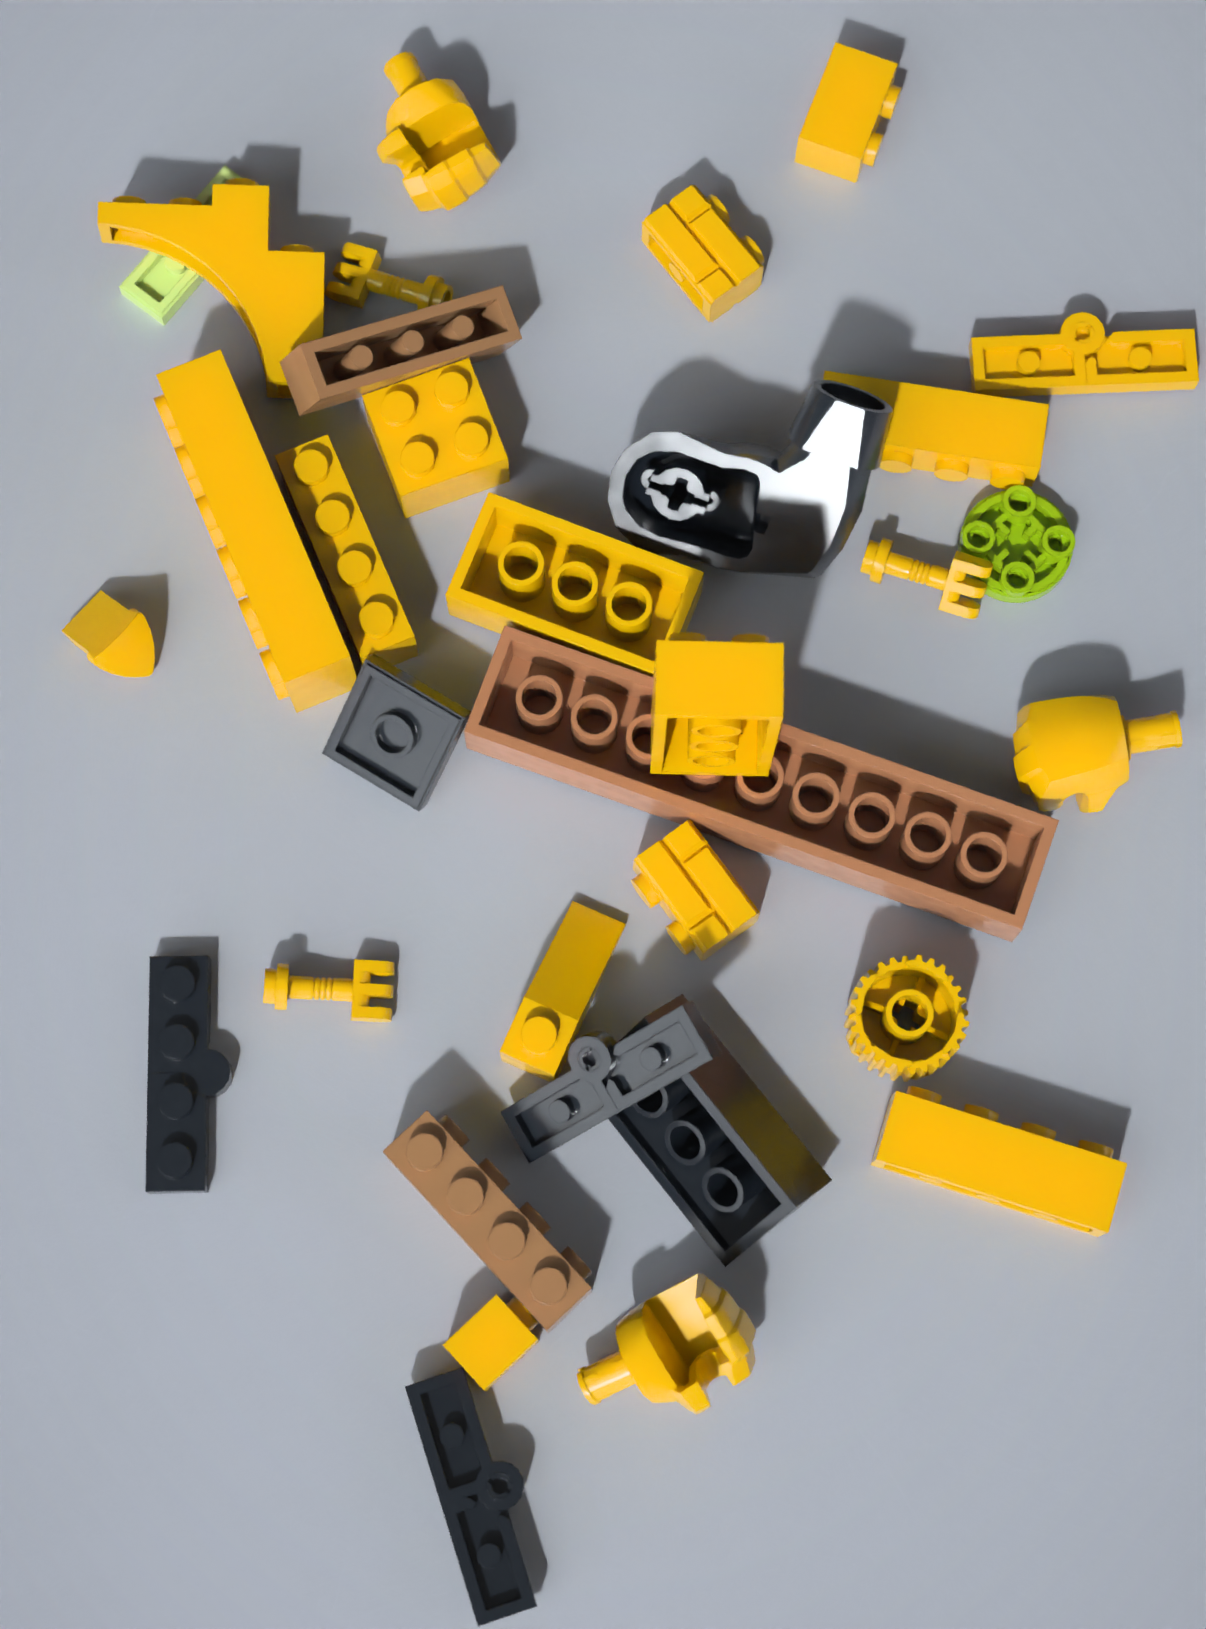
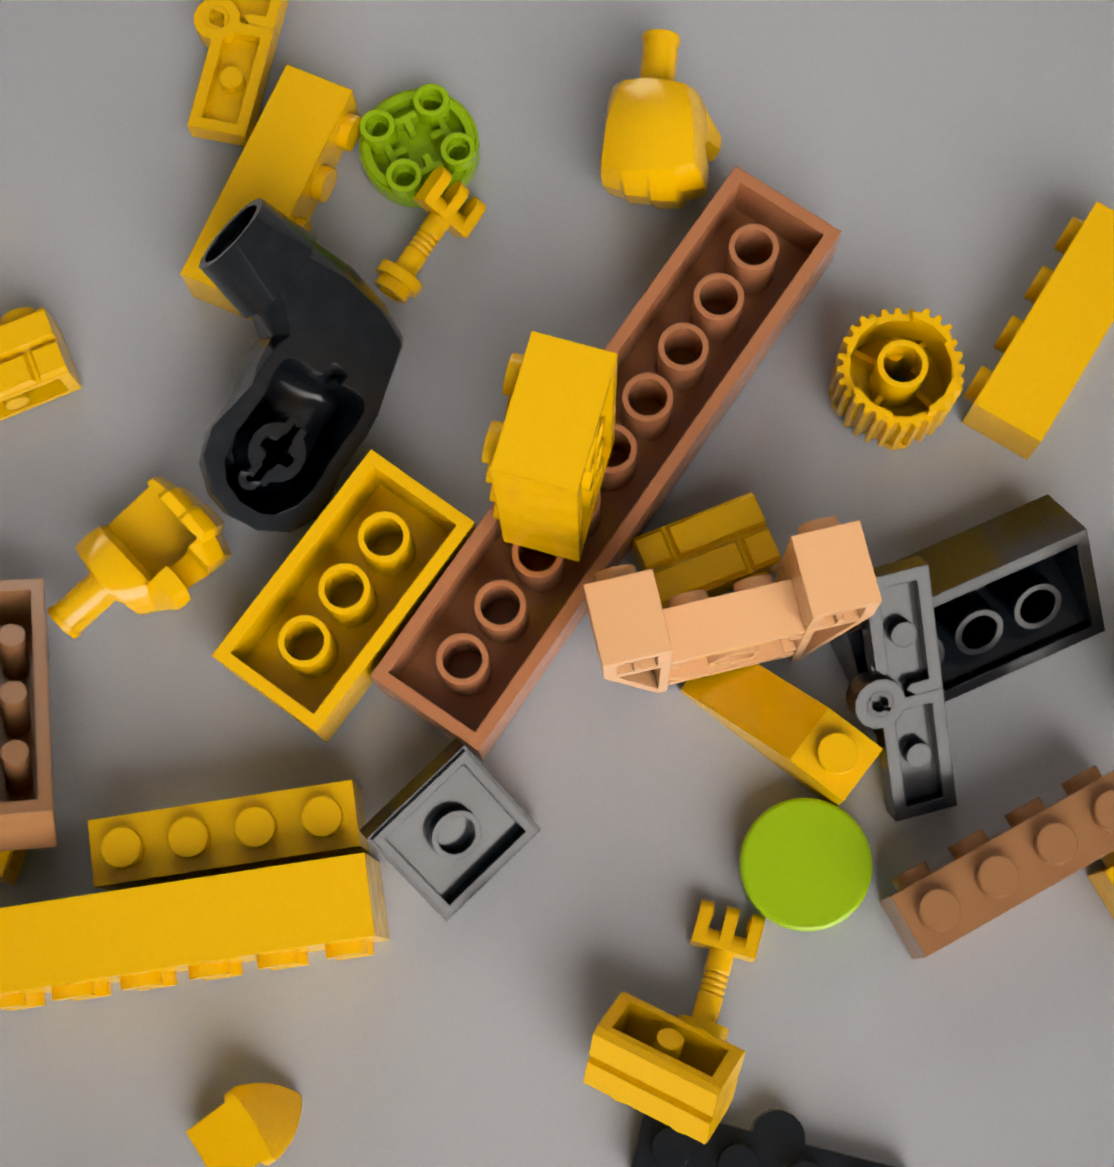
camera: 70 degrees left, 0 degrees up
yellow brick [362,358,510,519] -> none
none -> yellow piece [47,476,232,639]
none -> light nougat wedge [583,516,882,693]
none -> yellow brick [583,991,746,1144]
none -> lime tile [738,798,873,932]

